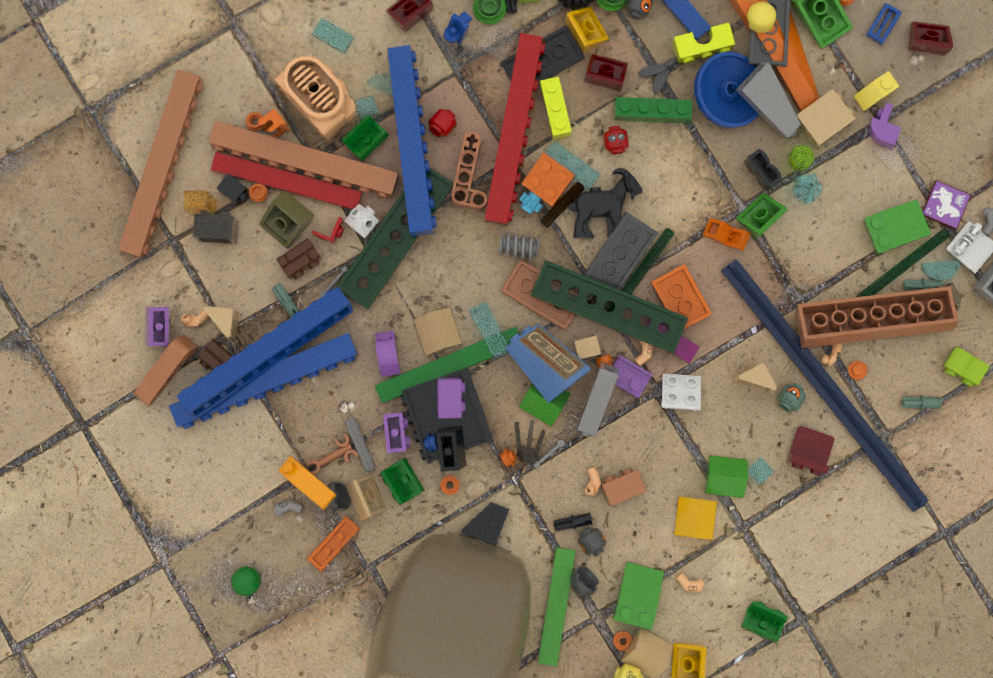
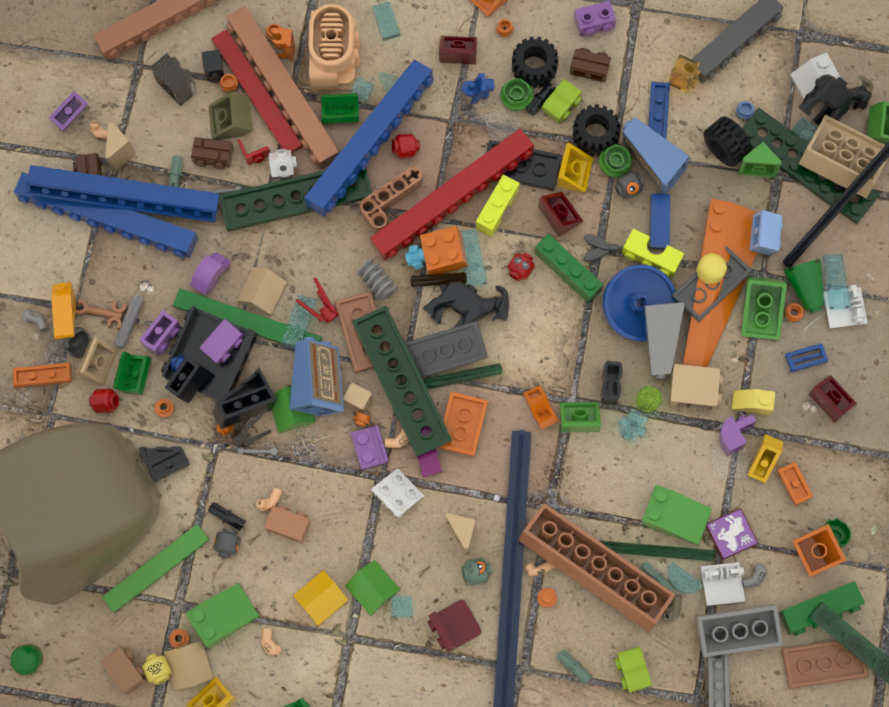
camera: 45 degrees right, 10 degrees down
nougat beam [133,335,199,407] -> none
clear yellow brick [184,191,217,216] -> none
dark grey hair [570,566,599,597] -> none
light grey slope [577,362,619,437] -> none
none -> red head [89,389,119,413]
none -> black wedge [213,368,277,429]
none -> red plant [296,277,339,324]
none -> yellow slope [747,434,783,483]
none -> orange plate [777,462,814,506]

